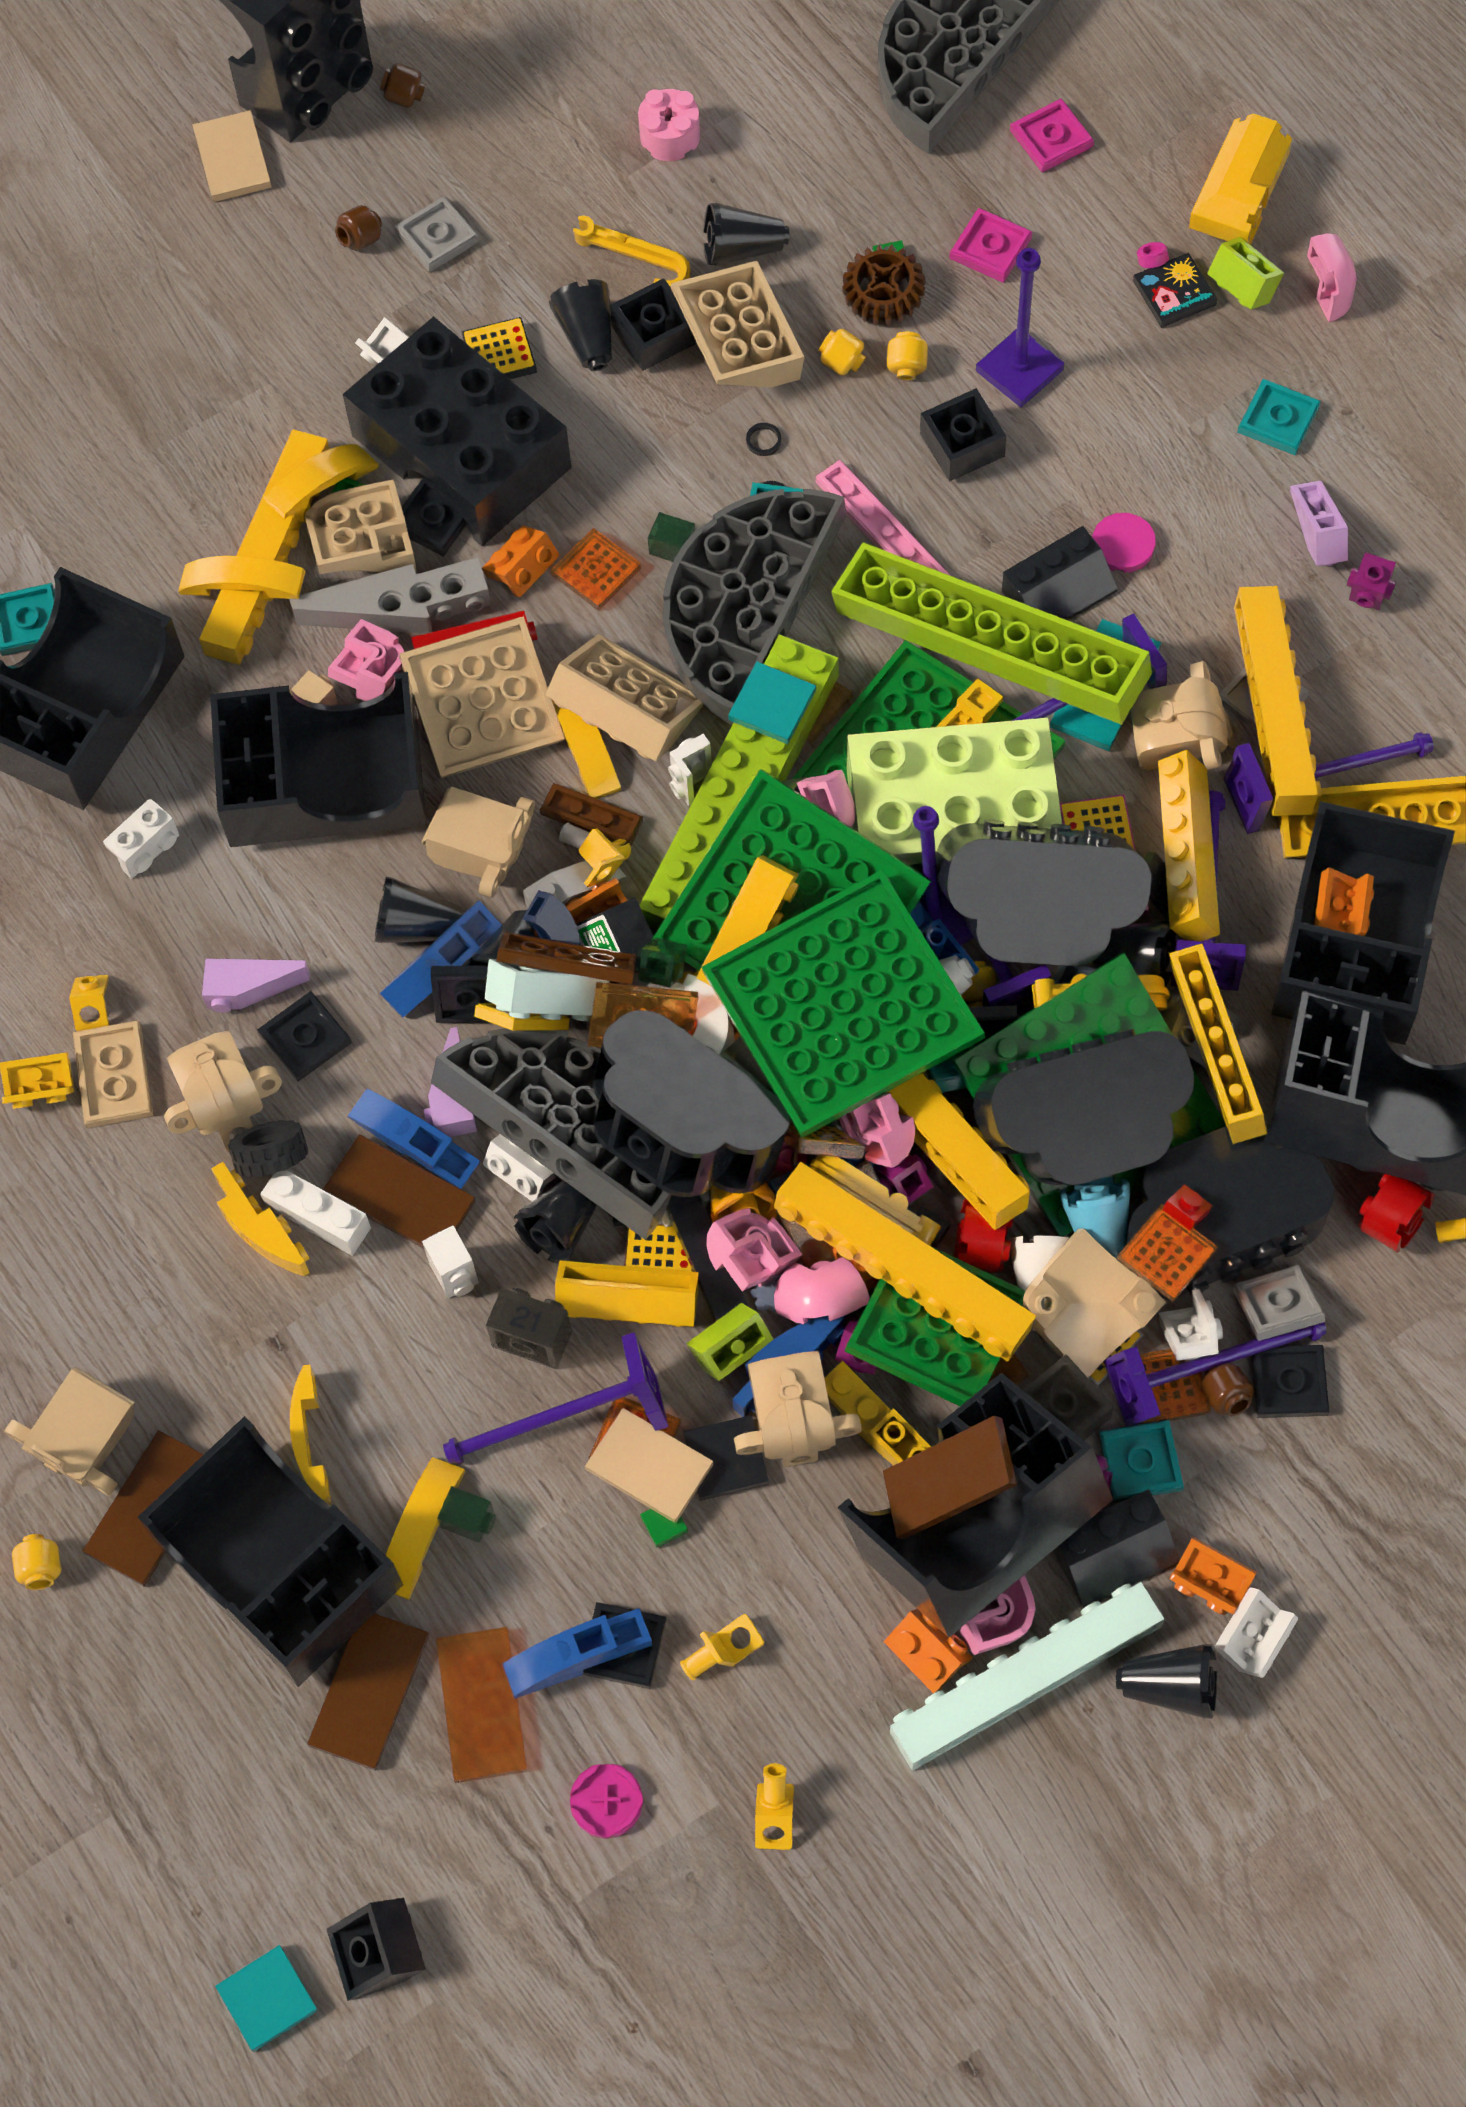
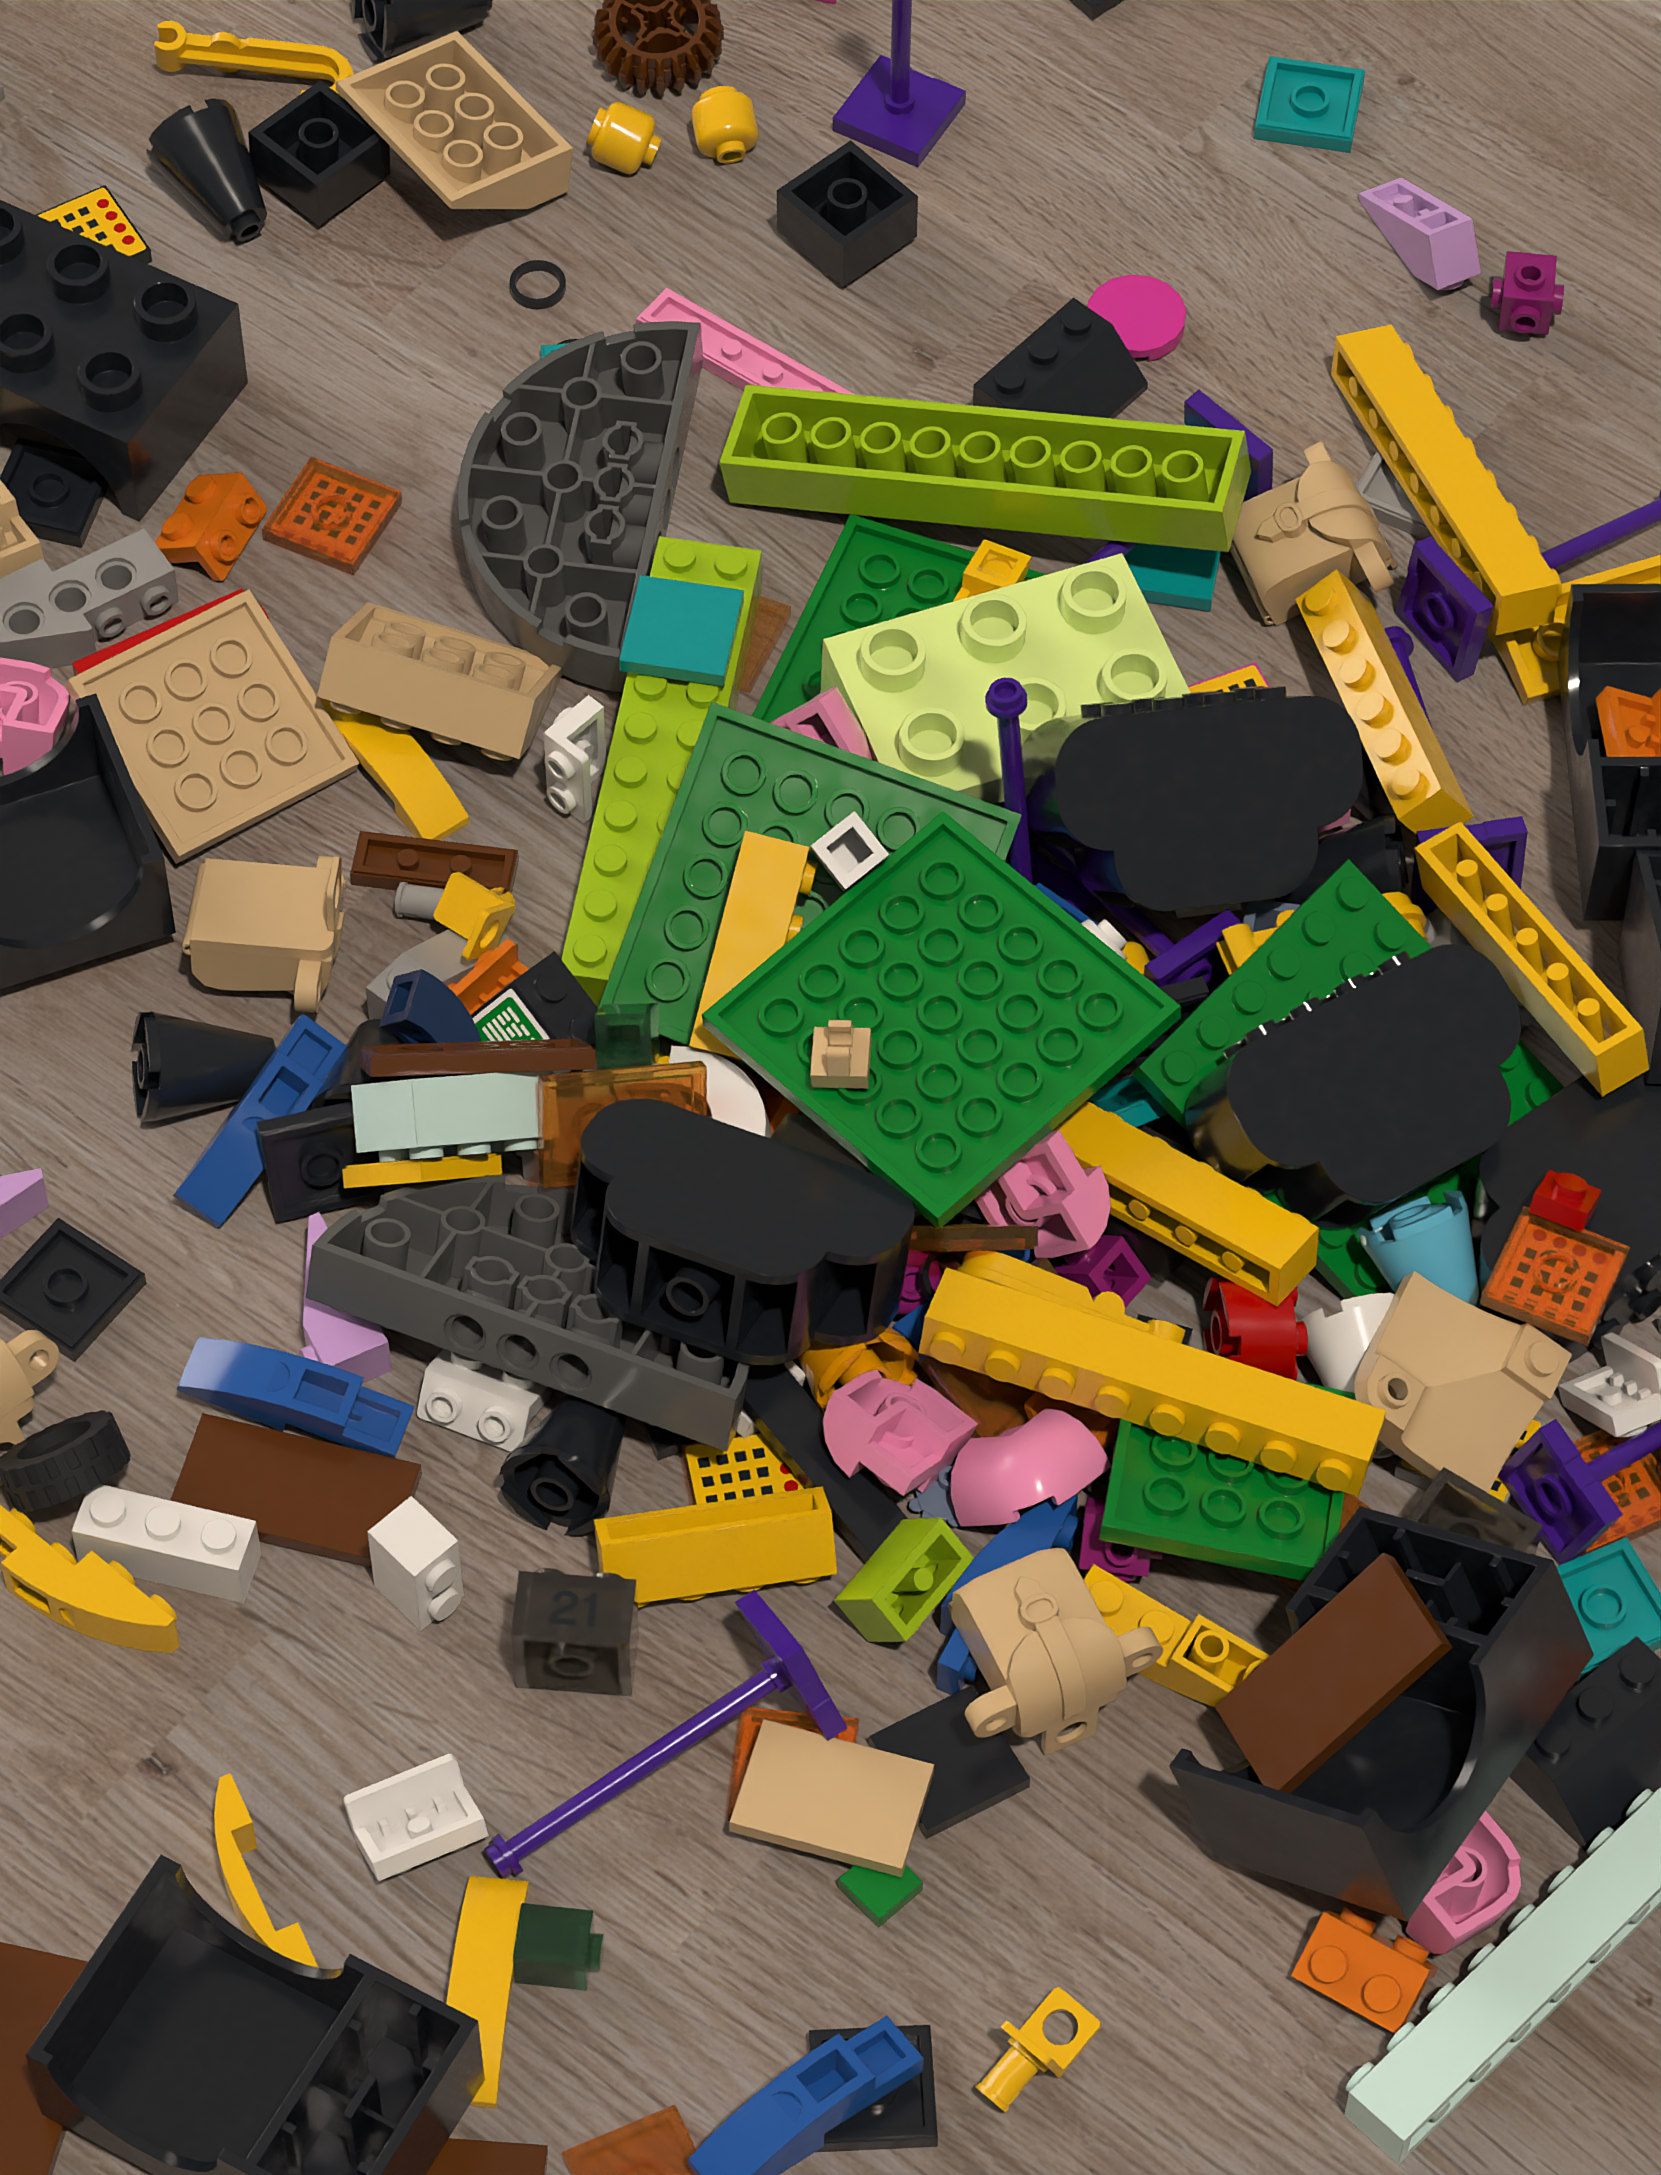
camera: 20 degrees left, 10 degrees down
clear green brick [647,512,695,562] -> none
none -> white bracket [344,1754,489,1882]
none -> white brick [810,811,889,892]
none -> tan tile [810,1020,872,1089]

